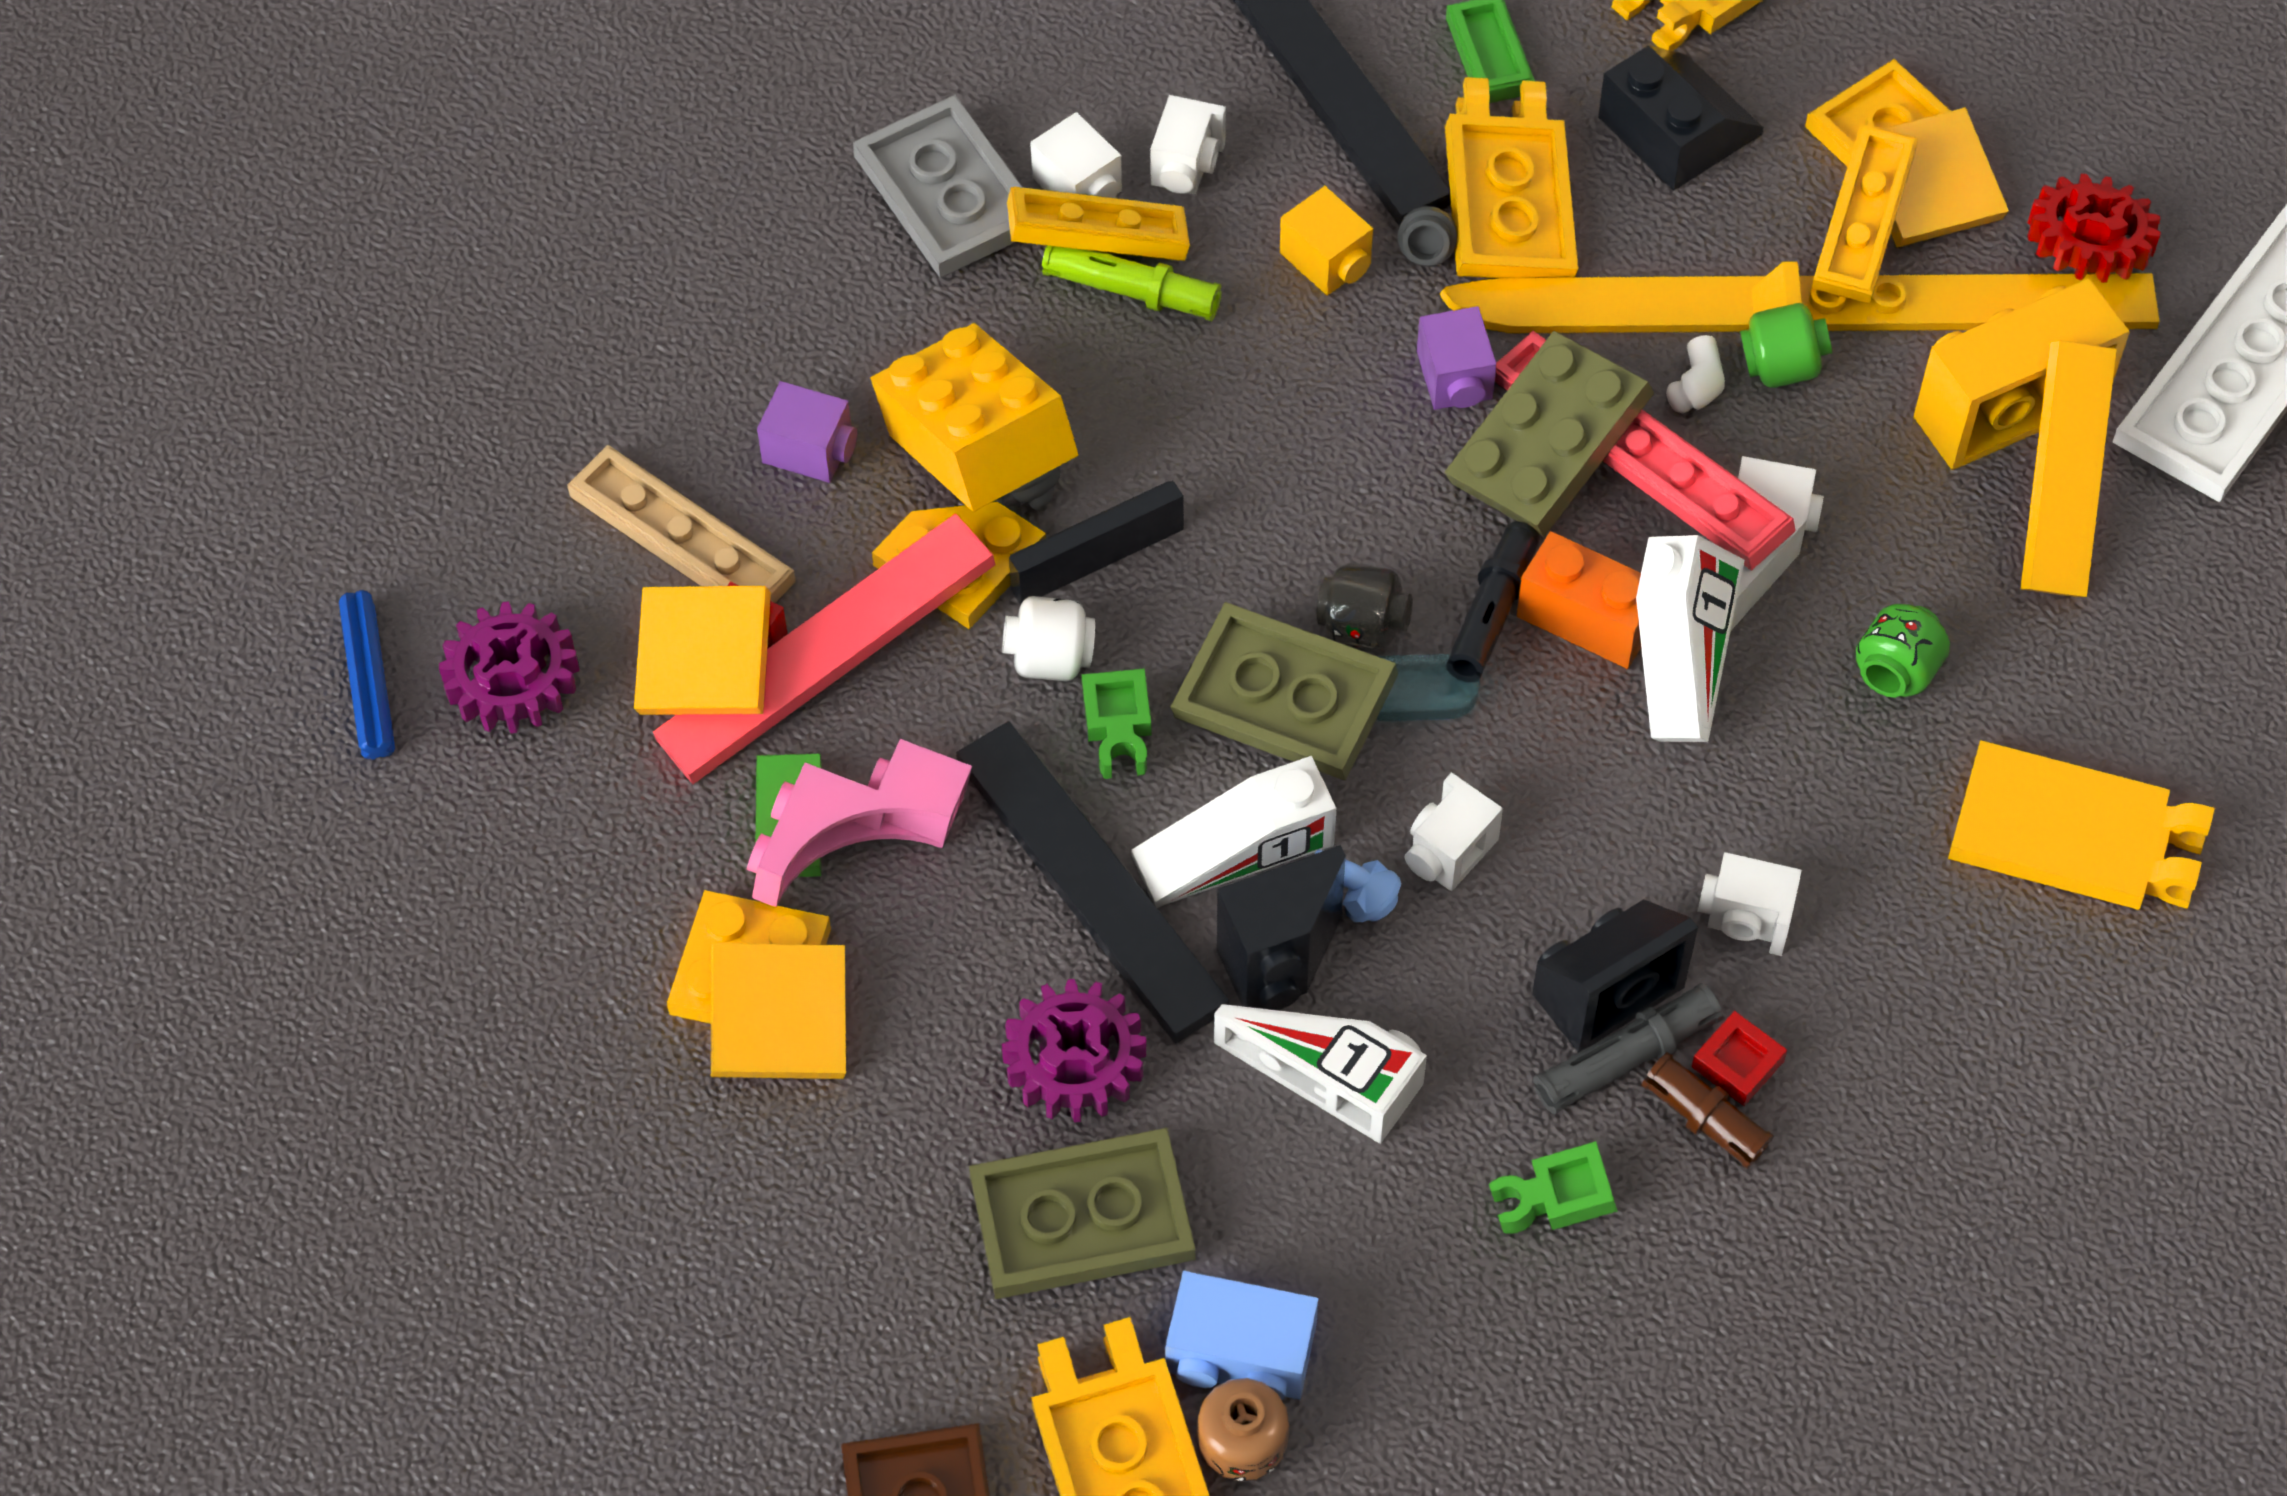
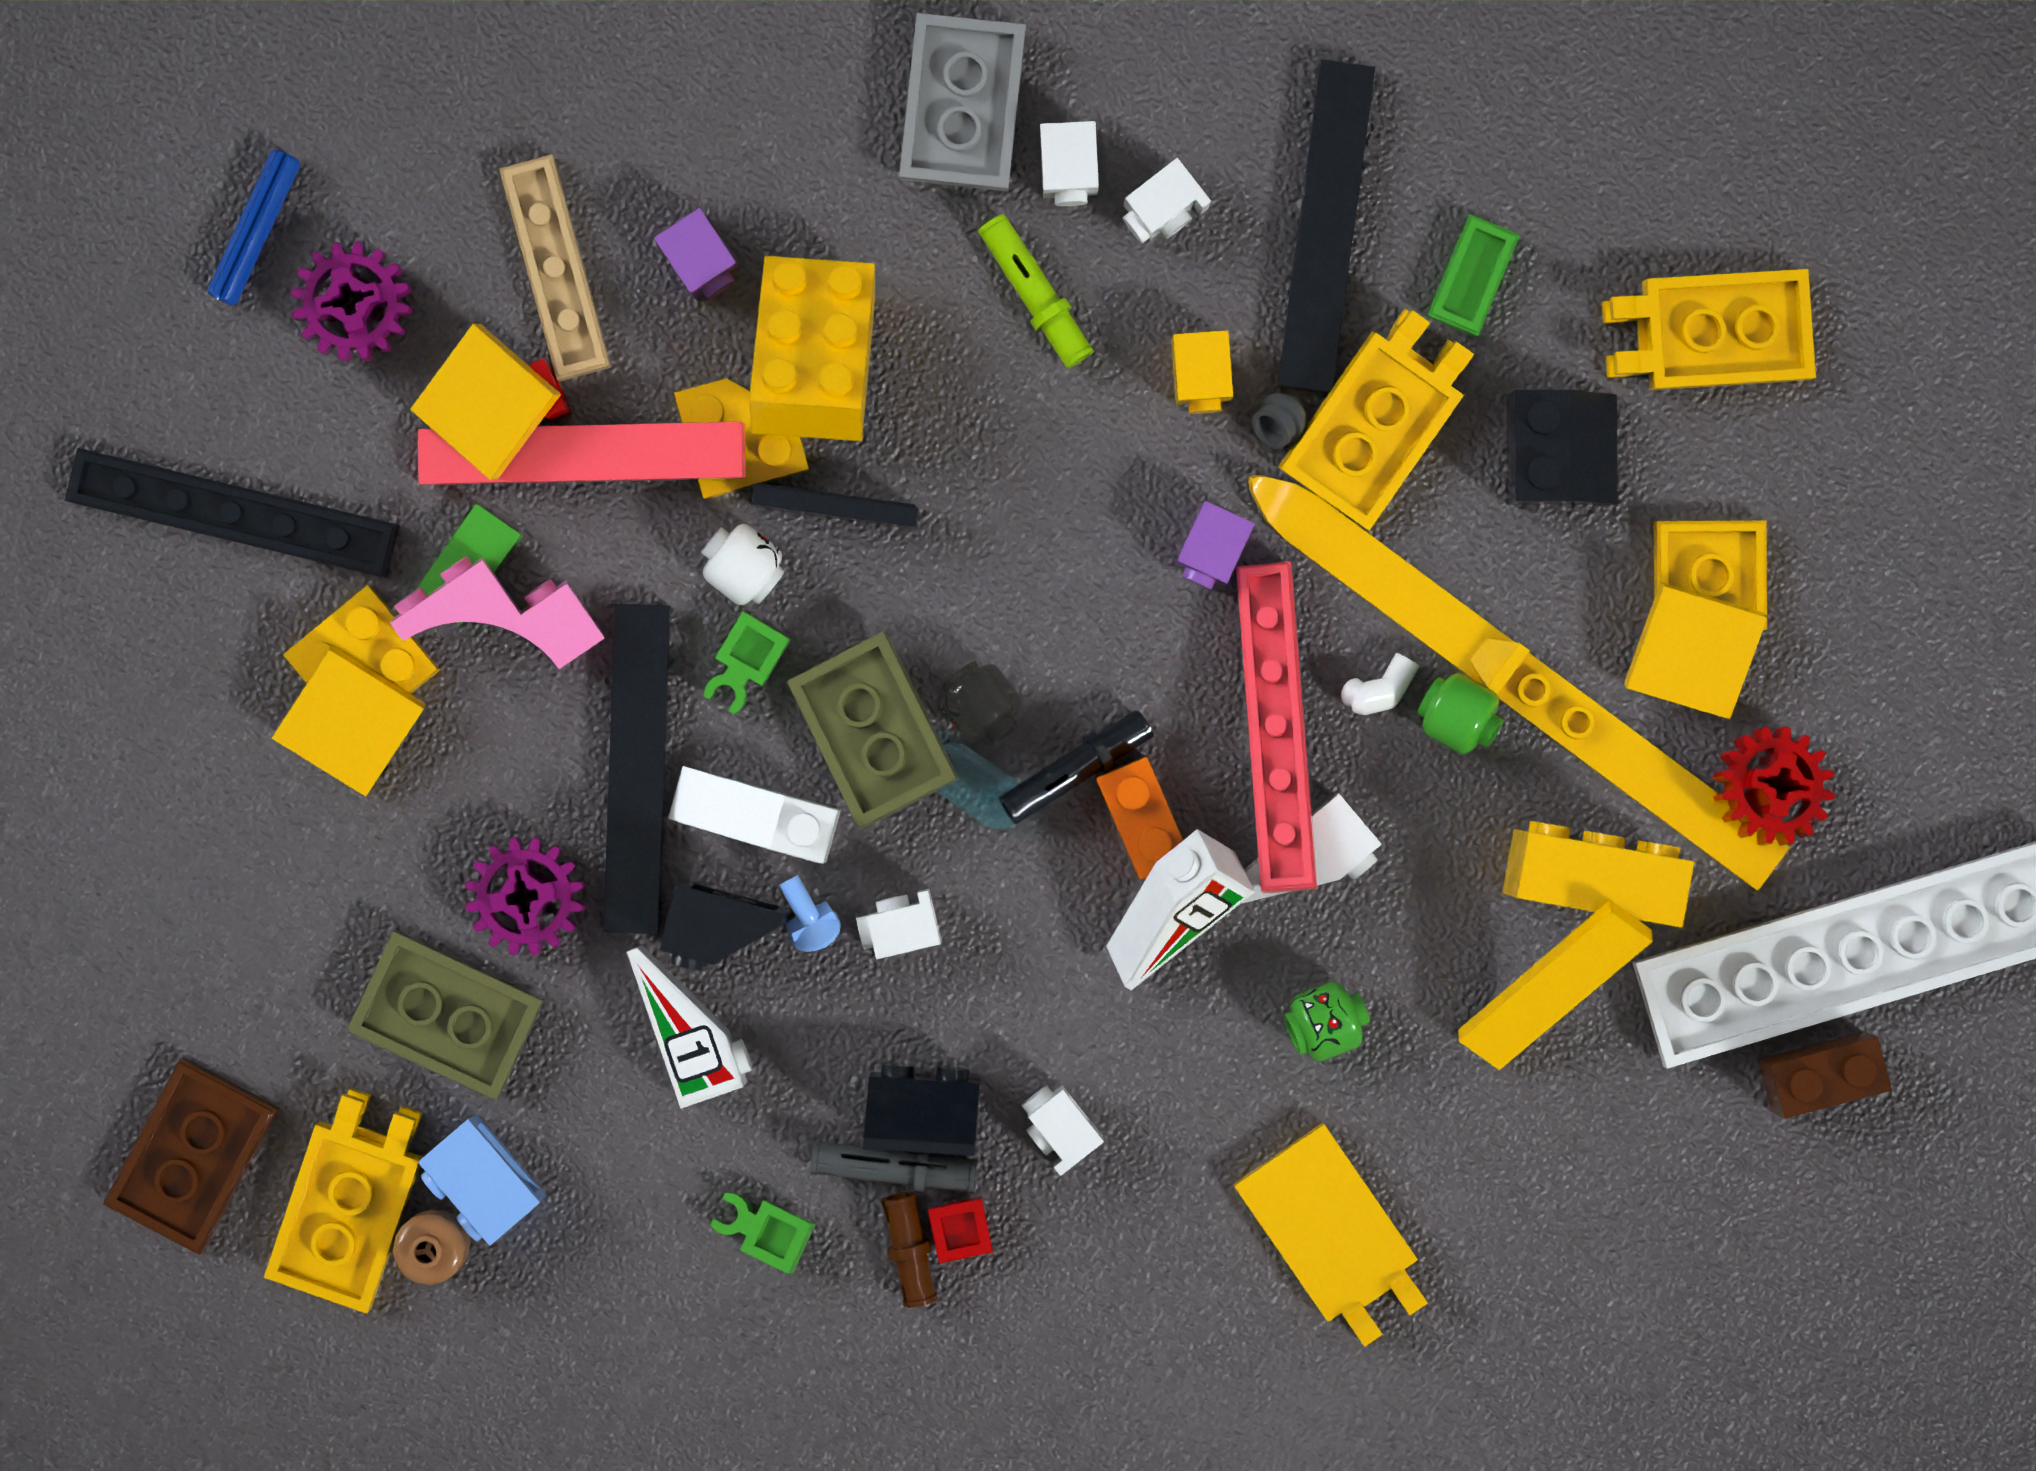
camera: 35 degrees right, 30 degrees up
yellow tile [1007,187,1190,261] -> none
olive plate [1444,331,1654,537] -> none
yellow tile [1812,123,1919,303] -> none
none -> black tile [65,448,400,578]

